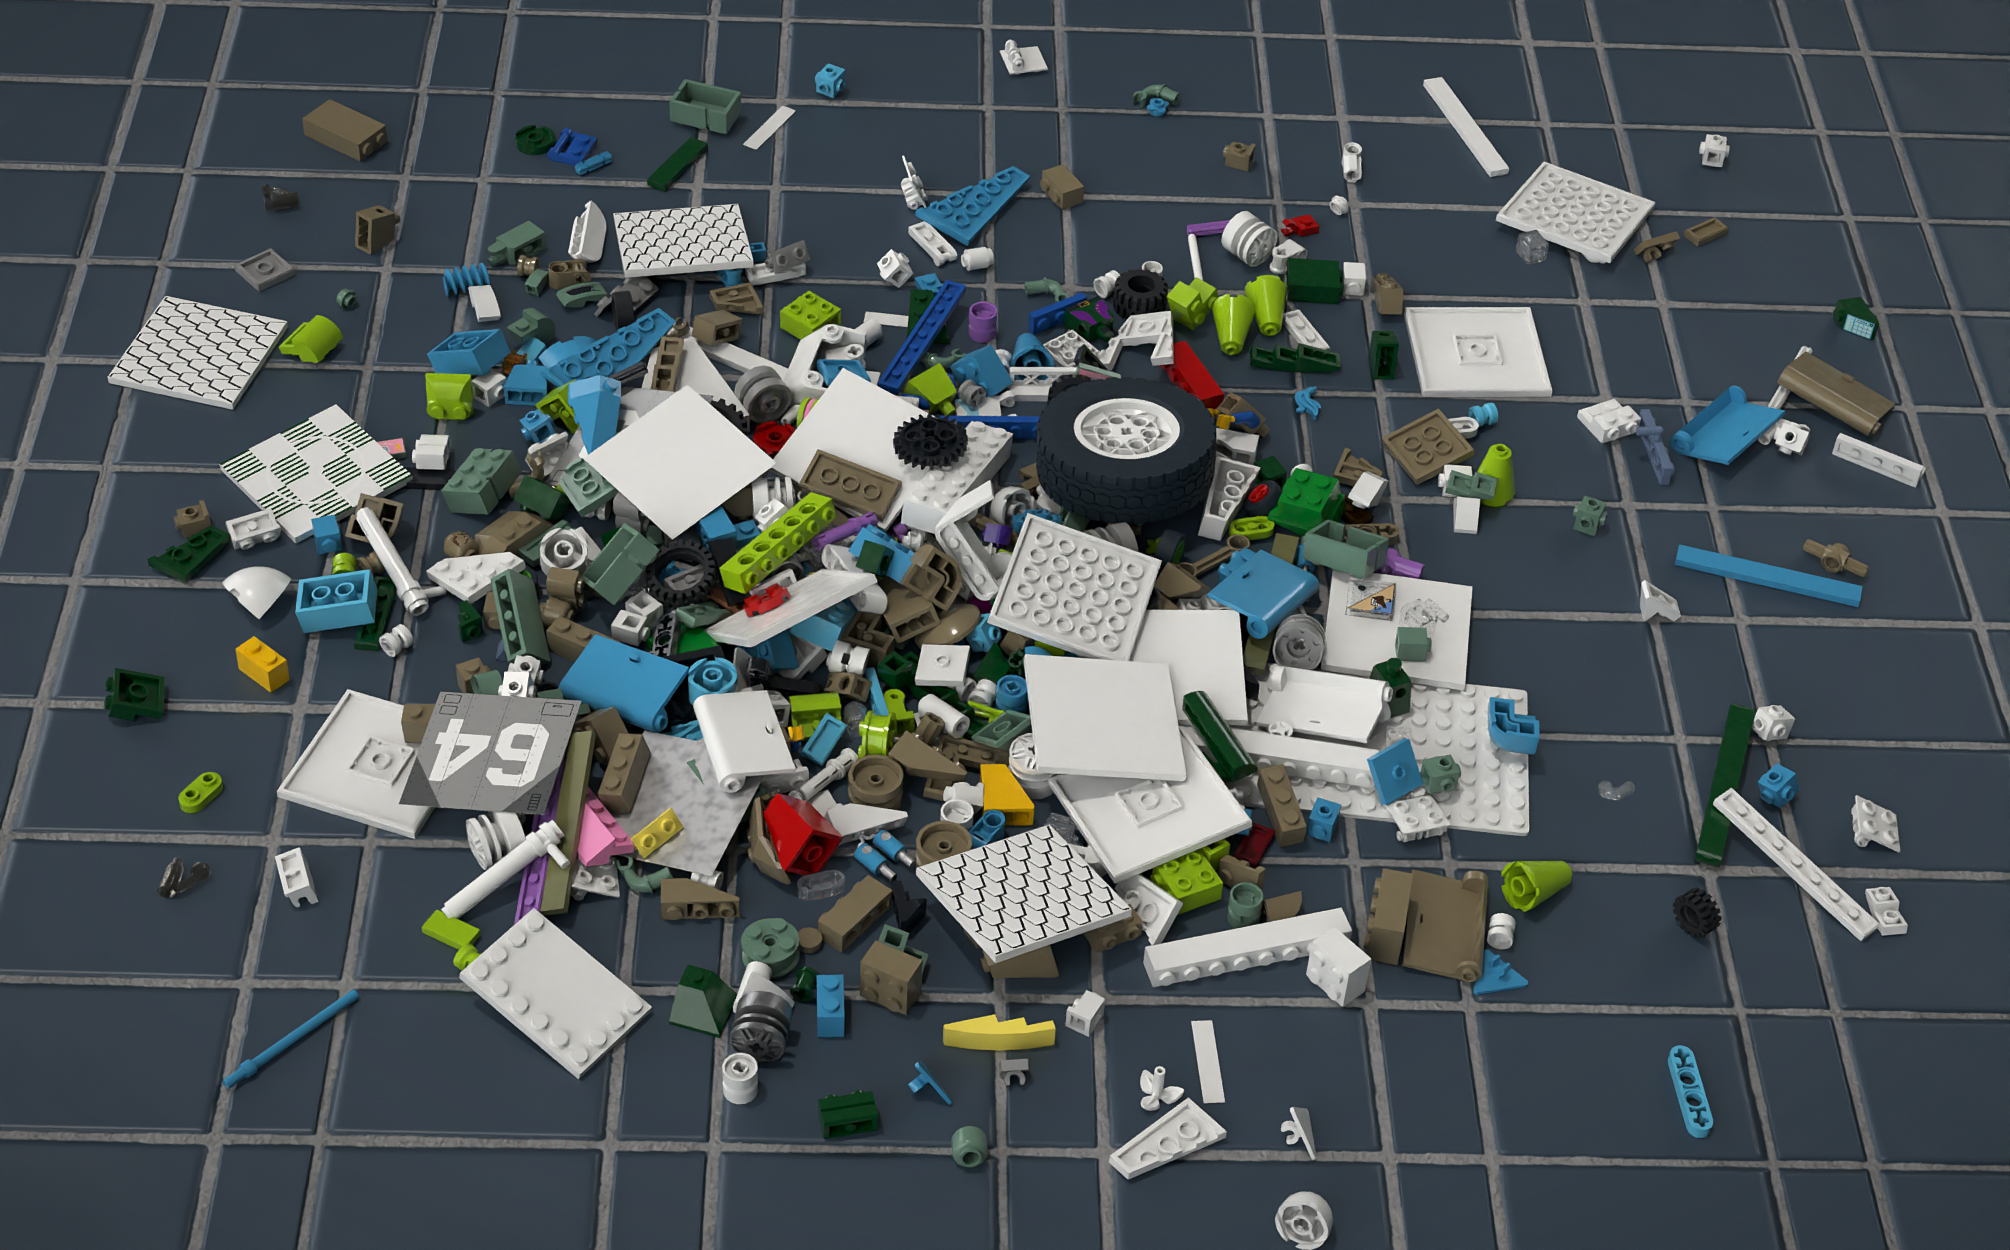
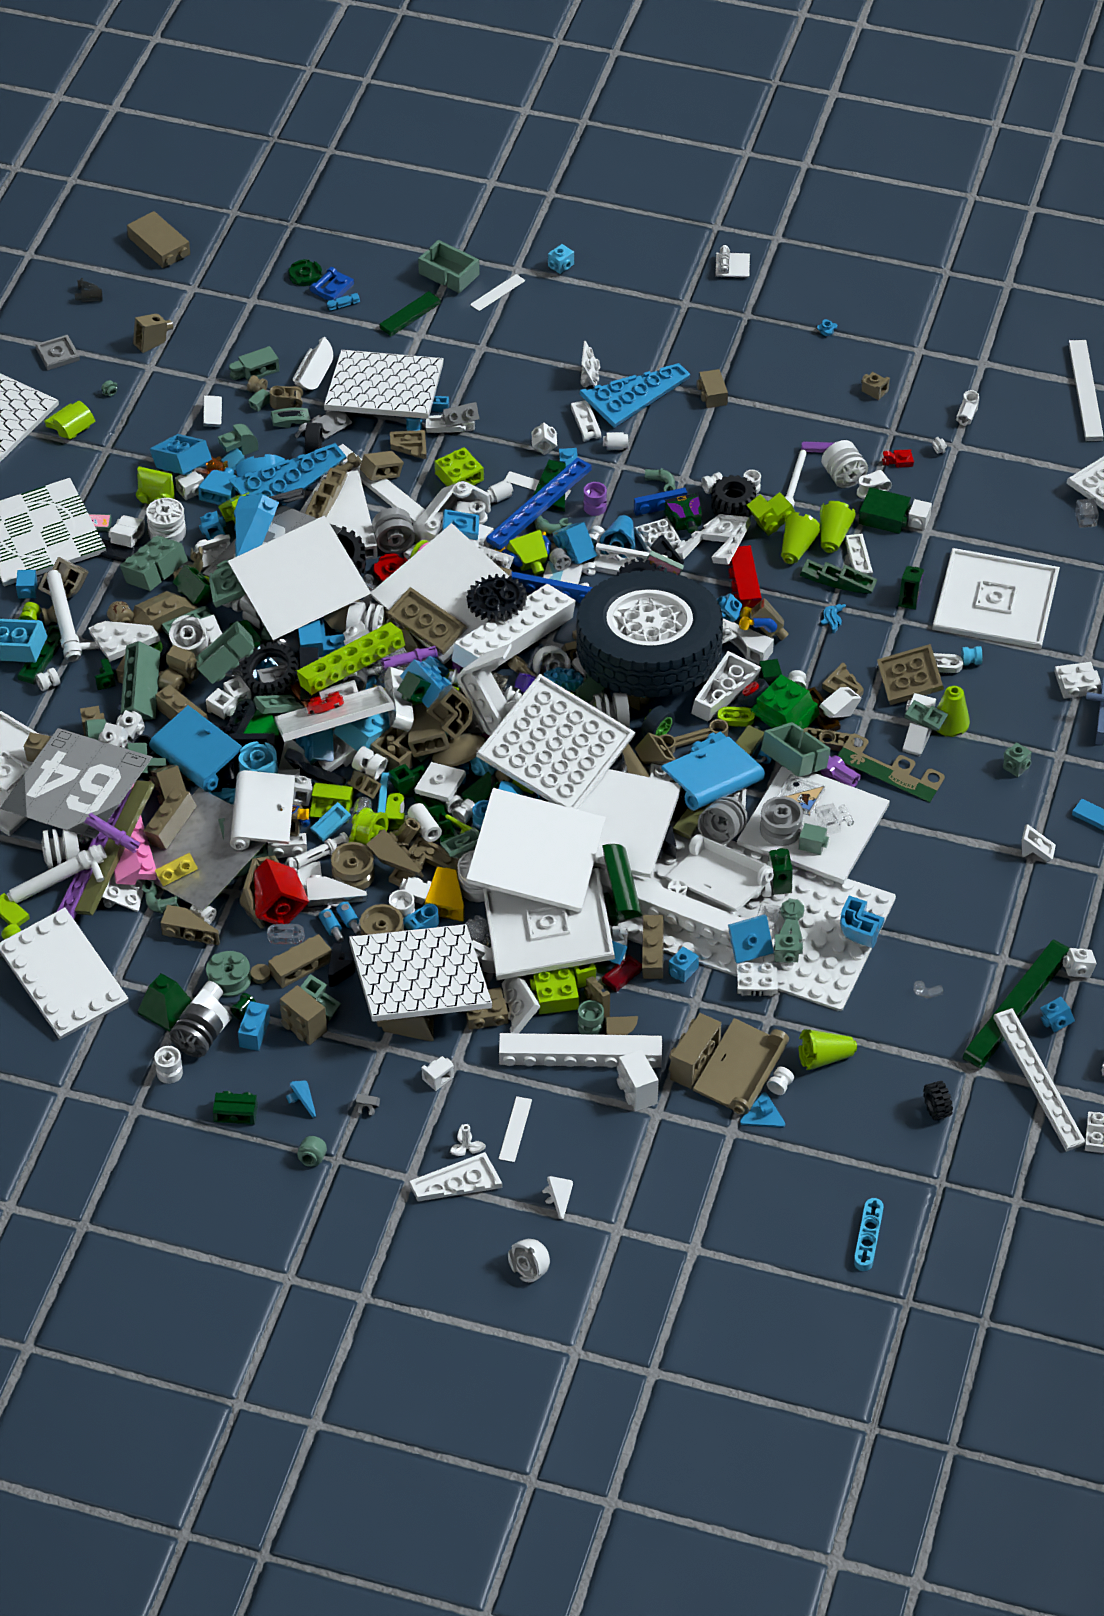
camera: 20 degrees right, 5 degrees up
dark azure piece [443,263,490,296] -> none
light yellow slope [943,1014,1056,1051] -> none
sand green piece [1133,84,1181,108] -> none
dark tan slope [1371,273,1403,314] -> none
none -> medium lavender pin [84,813,141,853]
none -> white wheel [146,498,186,542]
none -> light grey wheel [760,796,804,846]
none -> sand green piece [780,898,804,941]
none -> piece [838,733,945,802]

